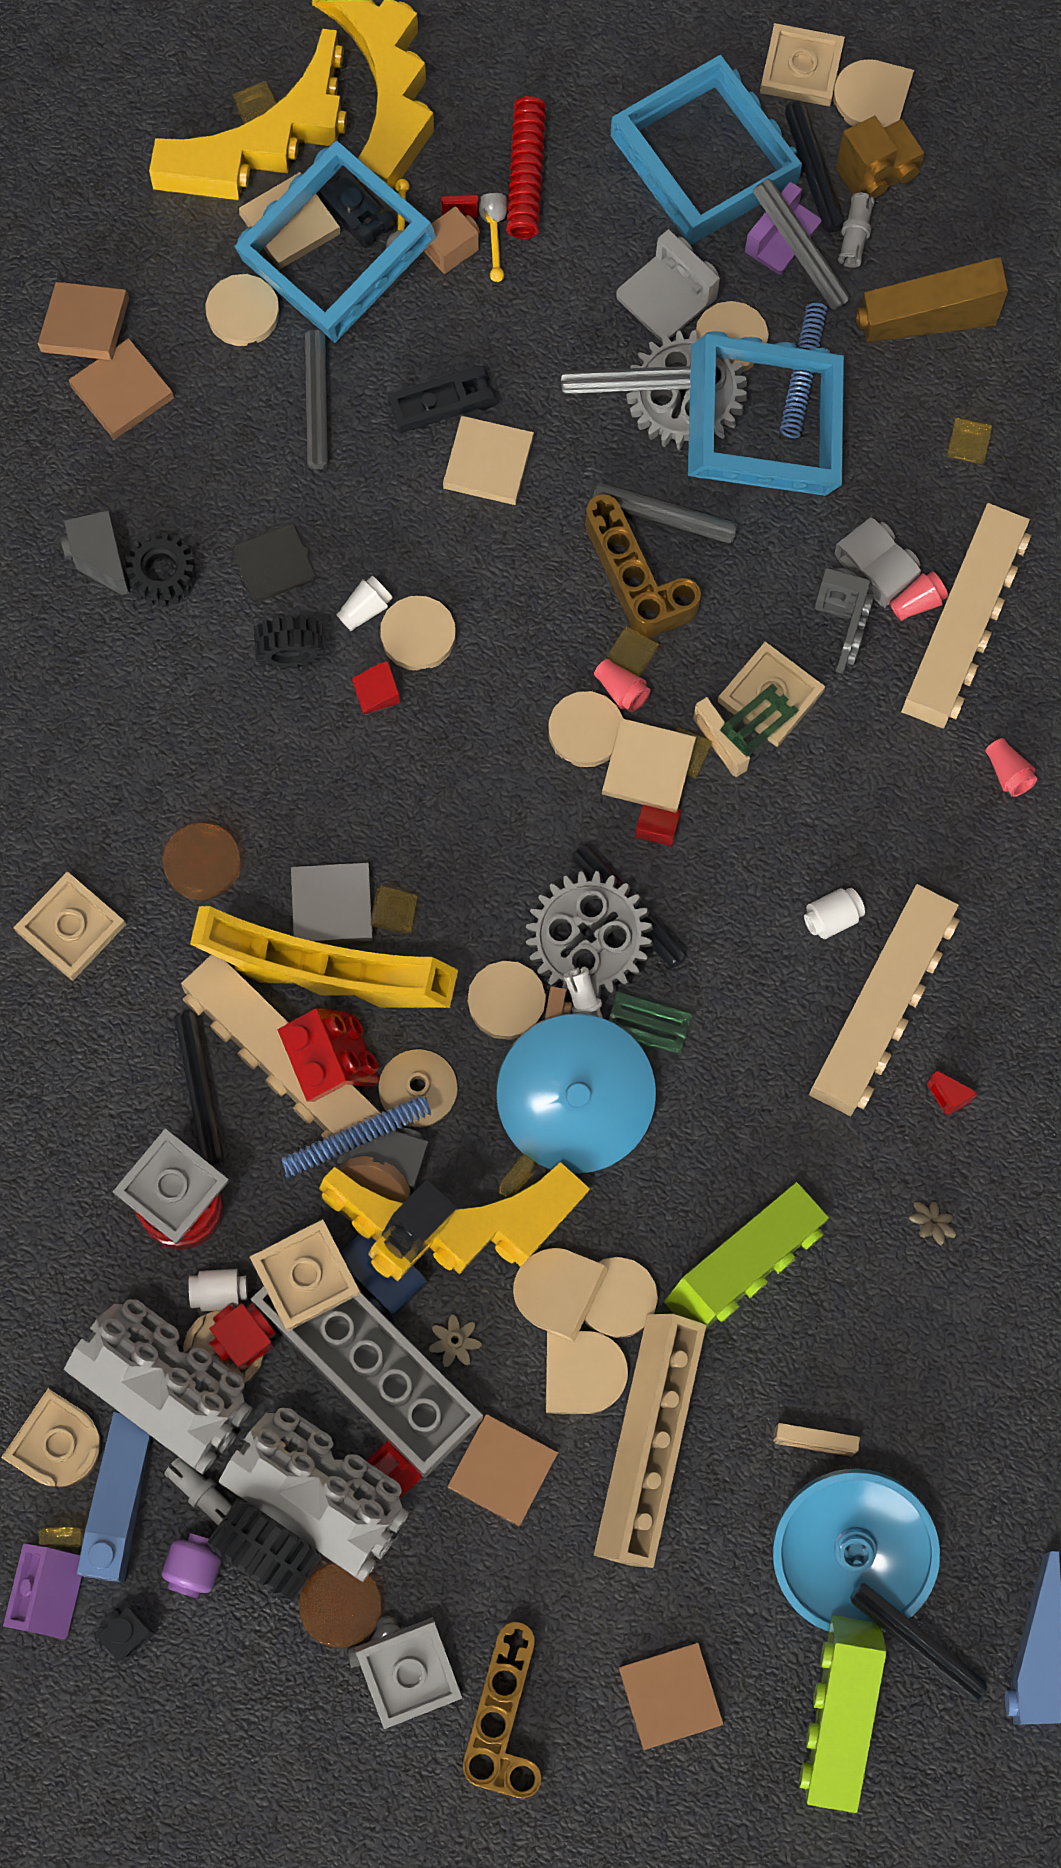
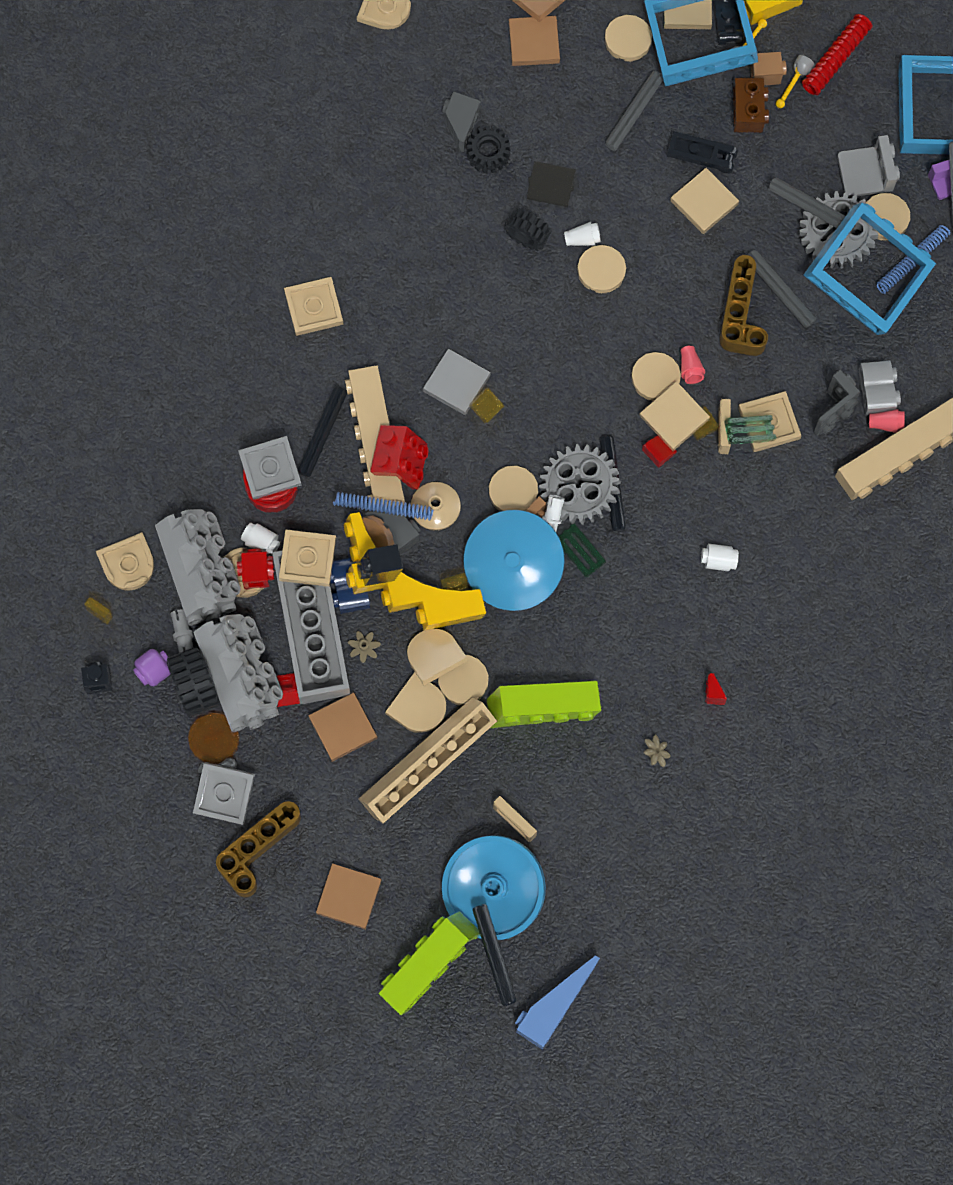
camera: 35 degrees right, 0 degrees up
medium lavender panel [3,1544,82,1639] -> none
medium blue slope [77,1412,151,1583] -> none
clear orange tile [162,822,241,901] -> none
yellow arch [190,906,458,1008] -> none
red slope [352,661,400,715] -> none
red slope [441,194,478,219] -> none
clear yellow tile [607,626,659,677] -> none
tan brick [809,884,960,1117] -> none
coral cone [985,738,1037,797] -> none
none -> reddish brown brick [733,78,769,133]

